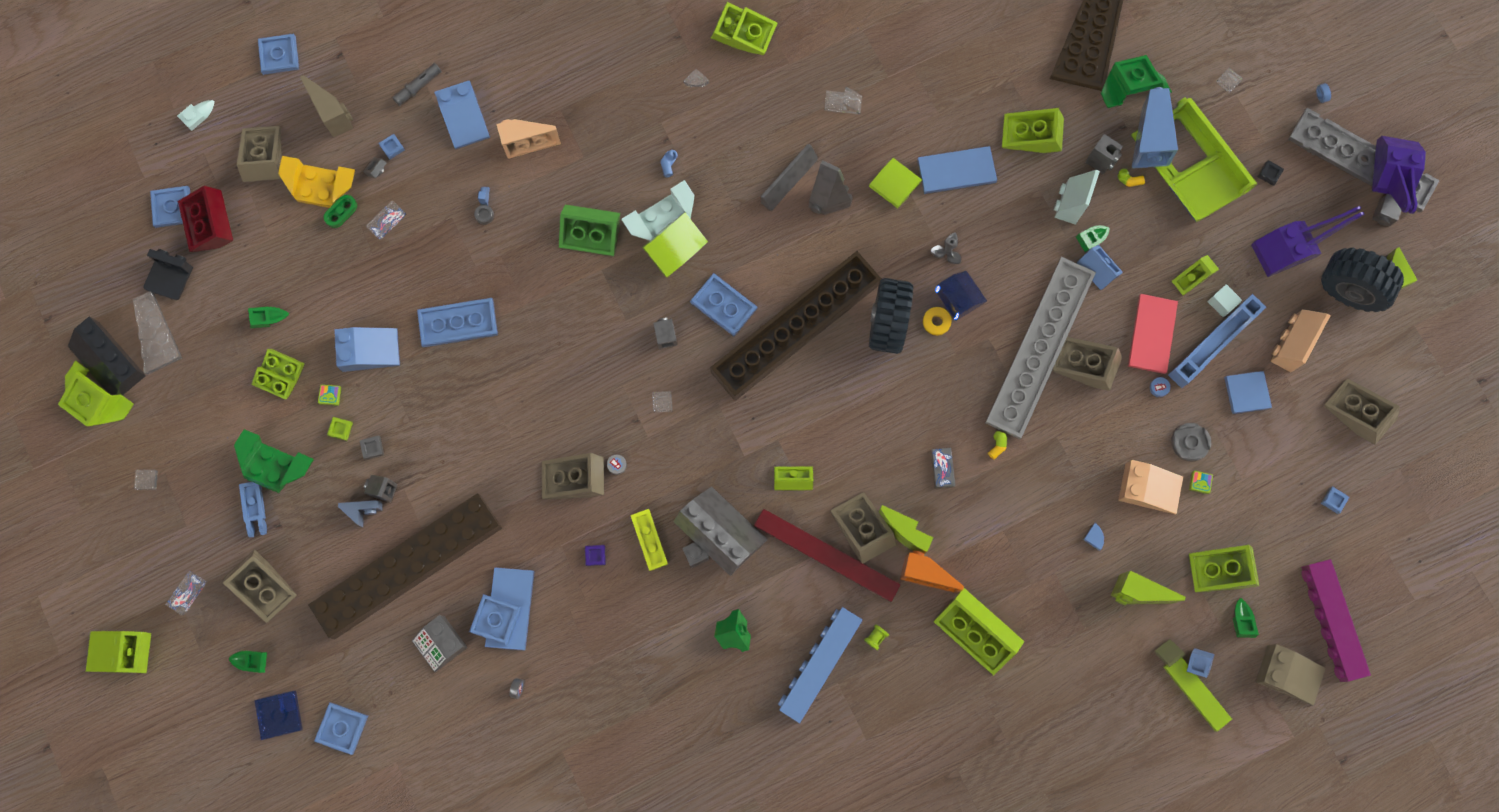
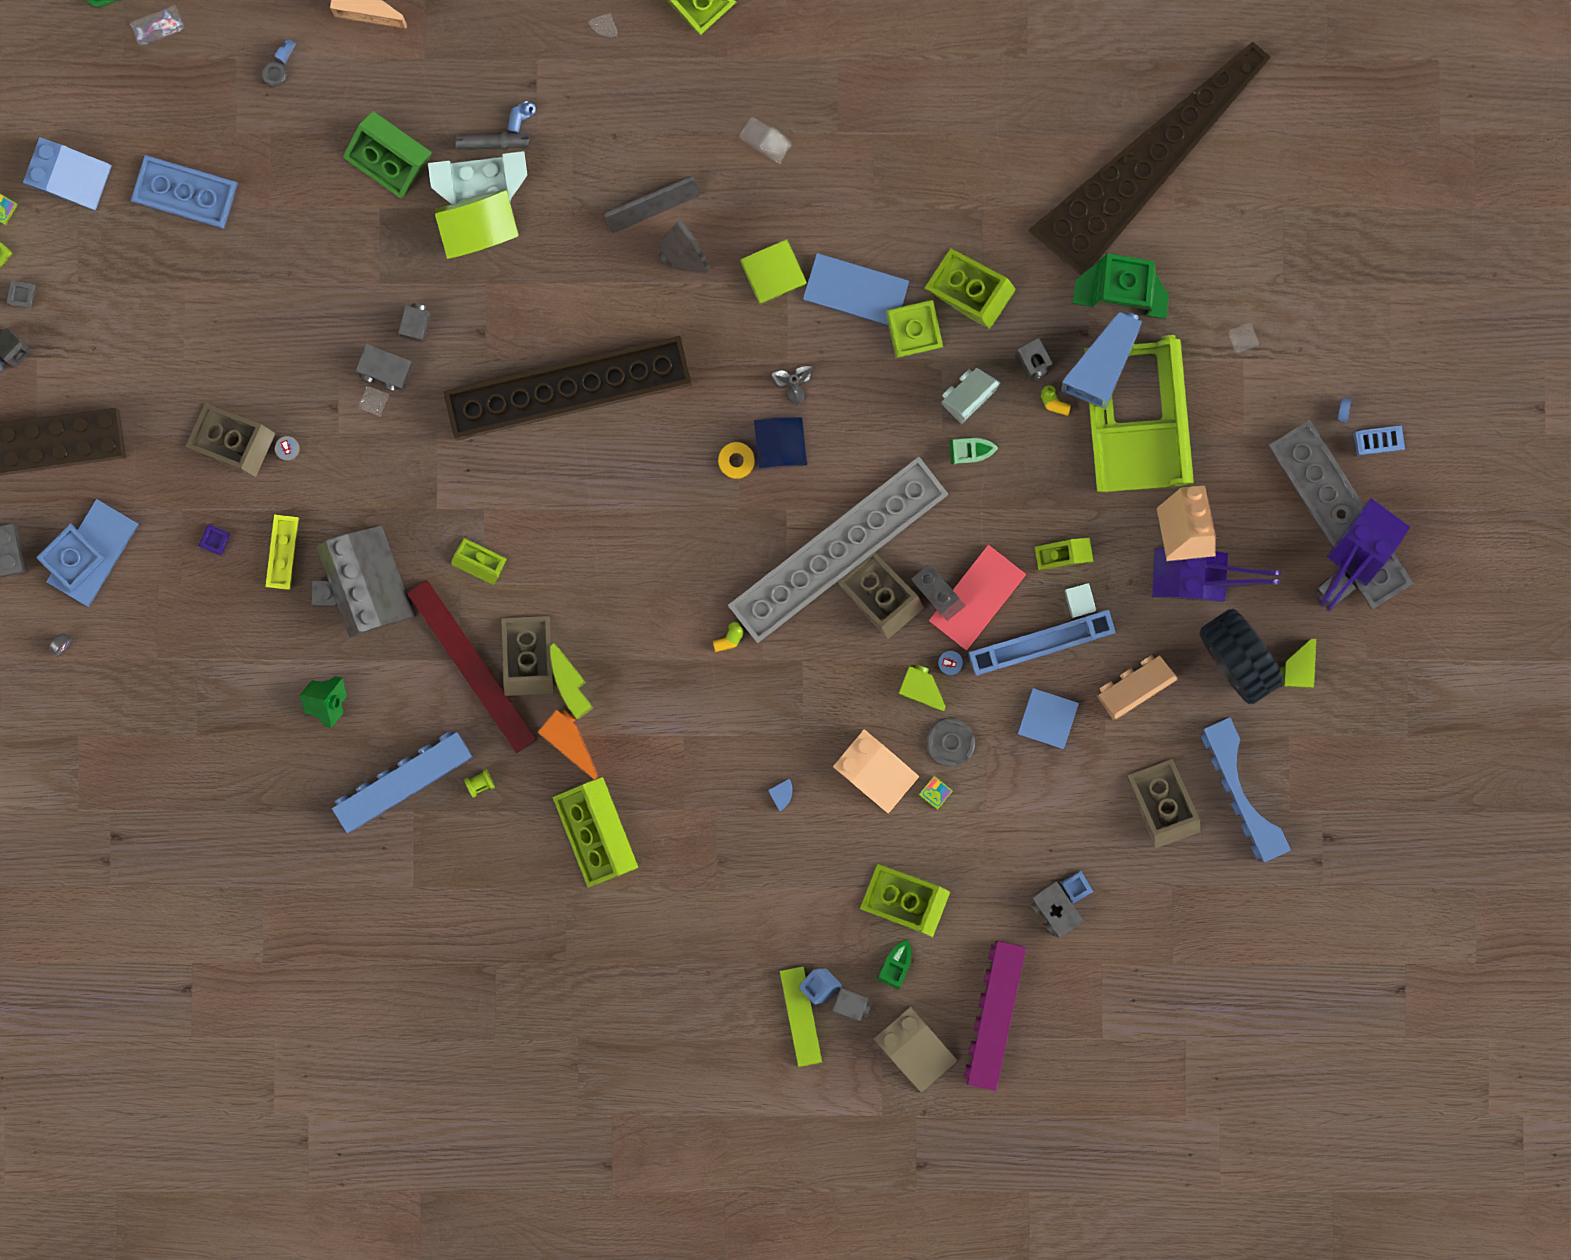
camera: 25 degrees right, 10 degrees up
medium blue tile [690,273,758,336] -> none
black wheel [869,278,914,354] -> none
tile [931,448,955,488] -> none
medium blue panel [1077,245,1123,290] -> none
lime slope [1111,571,1186,605] -> none
olive tile [1155,639,1184,667] -> none
black tile [1257,160,1284,186] -> none
none -> flat silver brick [356,344,413,392]
none -> flat silver pin [456,131,529,151]
none -> flat silver brick [833,987,871,1021]
none -> lime tile [885,300,943,358]
none -> lime slope [898,664,946,712]
none -> flat silver brick [911,563,966,621]
none -> flat silver brick [1031,881,1084,938]
none -> light nougat slope [1157,485,1215,561]
none -> medium blue arch [1200,717,1291,862]
none -> medium blue slope [1353,425,1405,456]

